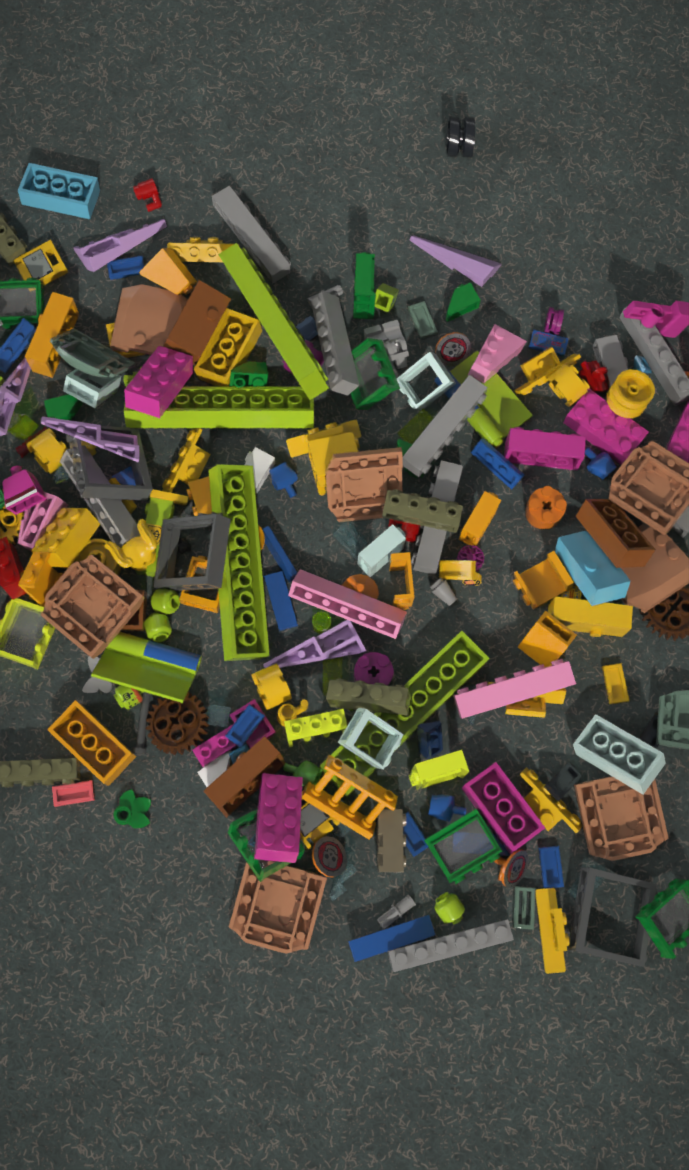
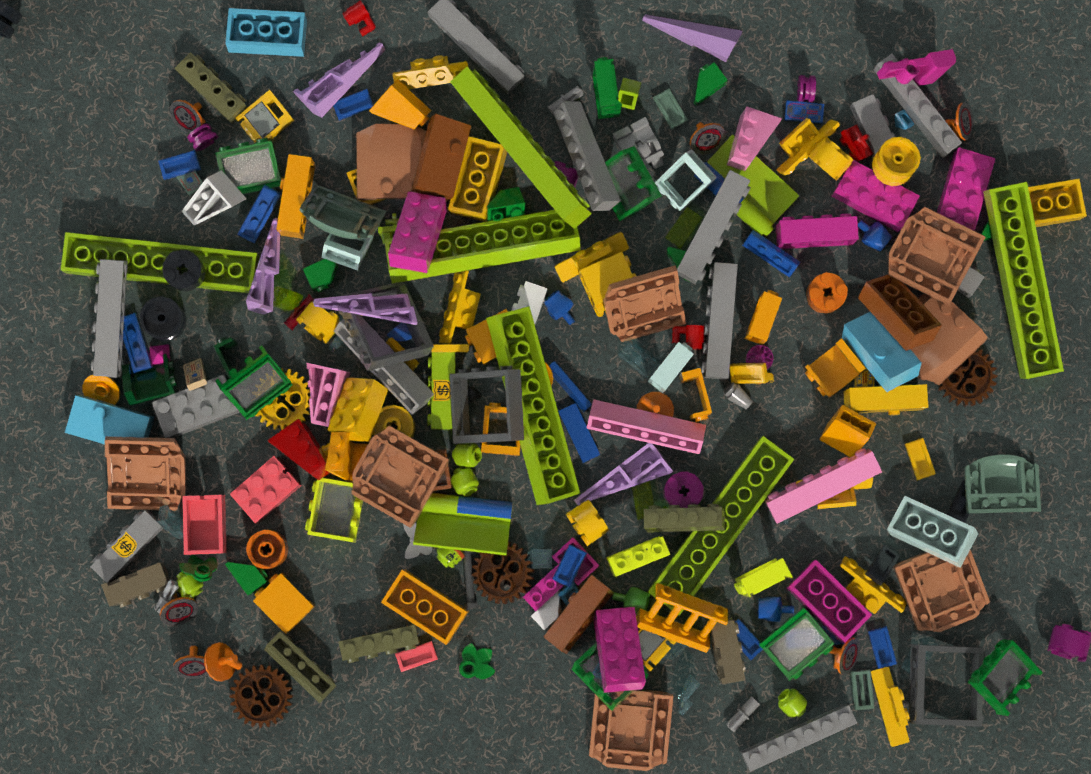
camera: 10 degrees left, 10 degrees up
dark pink torso [2,466,47,515] -> none
yellow hair [104,519,157,571] -> none
yellow piece [277,699,308,727] -> none
medium blue tile [296,316,318,341] -> none
clear neon green wheel [312,611,331,634] -> none
shield [312,836,347,877] -> none
light aqua window [338,708,404,770] -> none
blue slope [348,915,435,962] -> none
olive brick [382,489,463,533] -> none
dark blue slope [417,721,443,760] -> none

